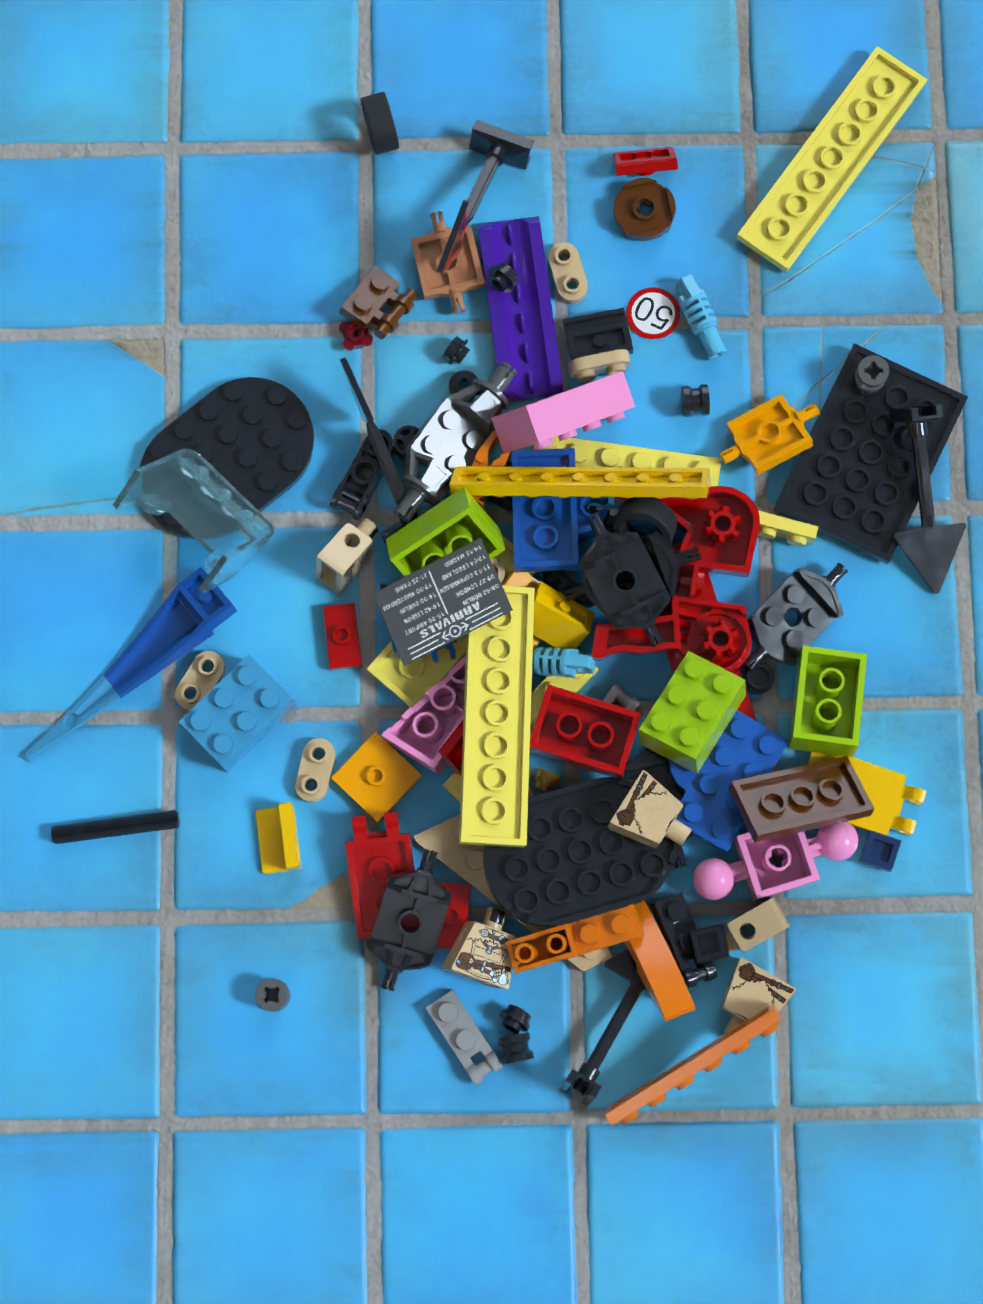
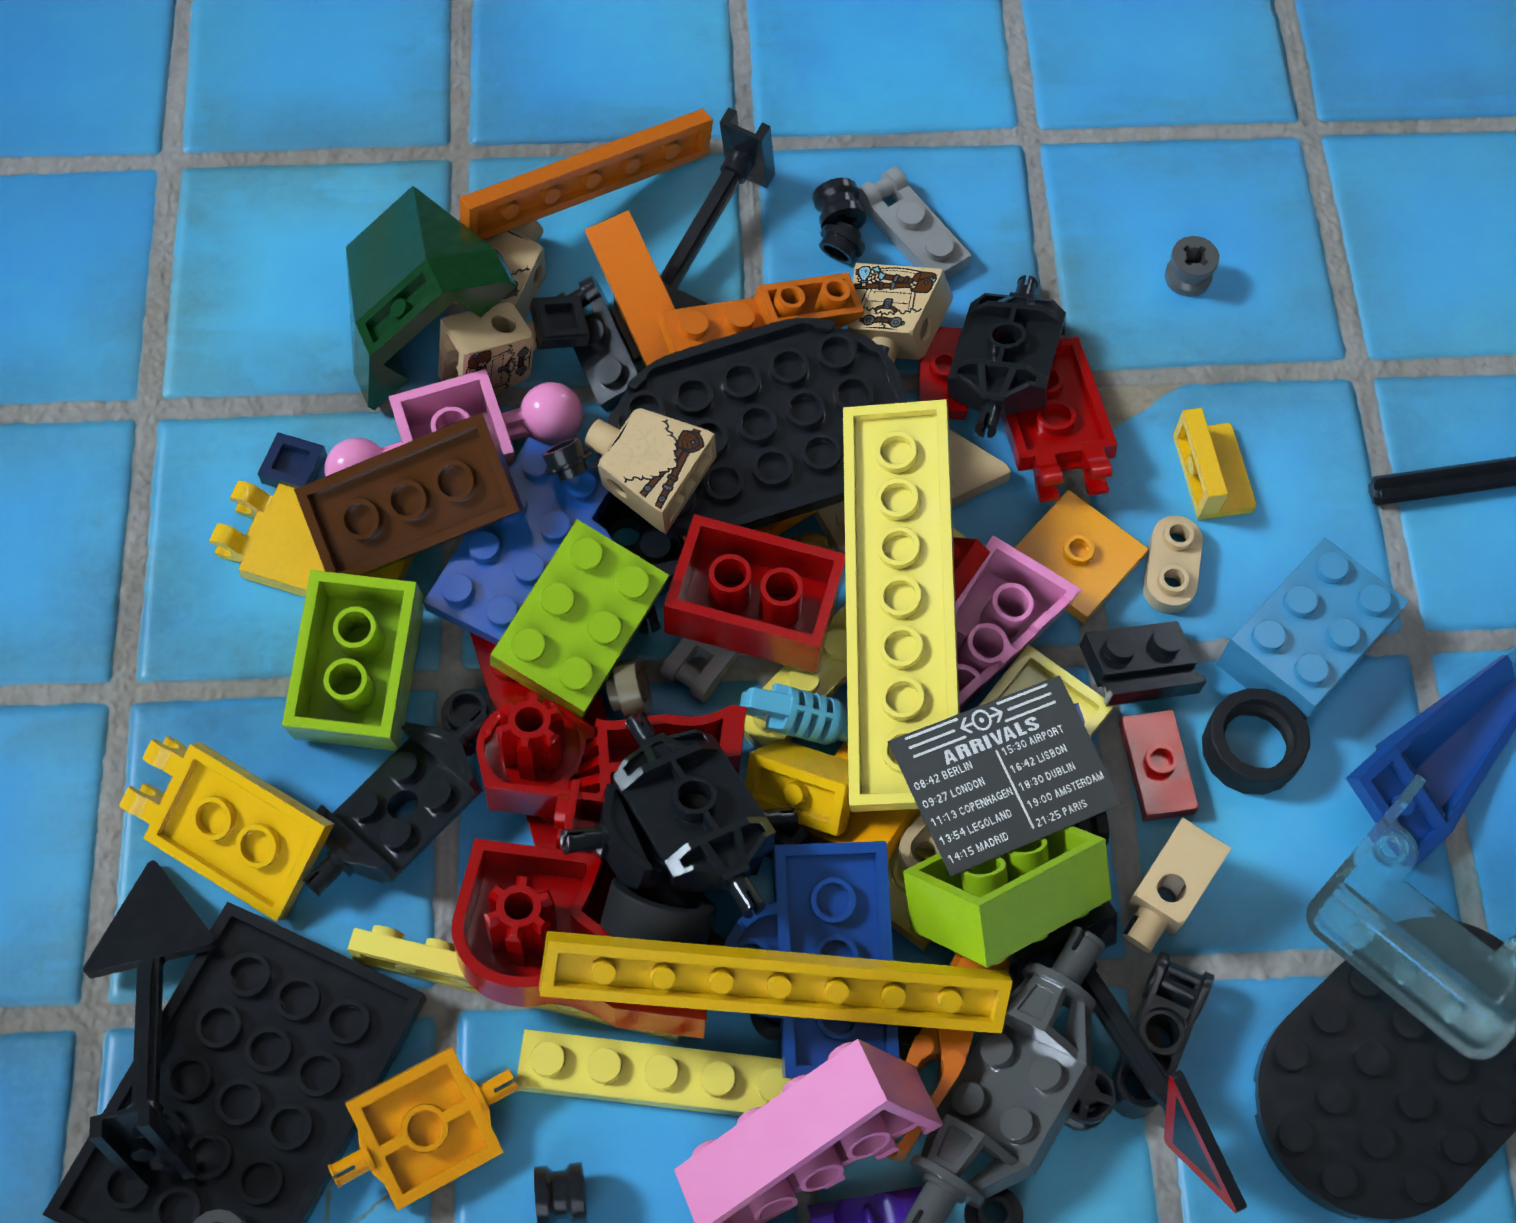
camera: 175 degrees right, 15 degrees down
tan plate [175,651,226,711] -> none
none -> yellow tile [119,736,334,922]
none -> dark green wedge [346,186,517,411]
none -> black plate [542,437,592,481]
none -> dark tan plate [606,656,653,719]
none -> black plate [1079,621,1207,707]
none -> black tyre [1202,688,1310,795]

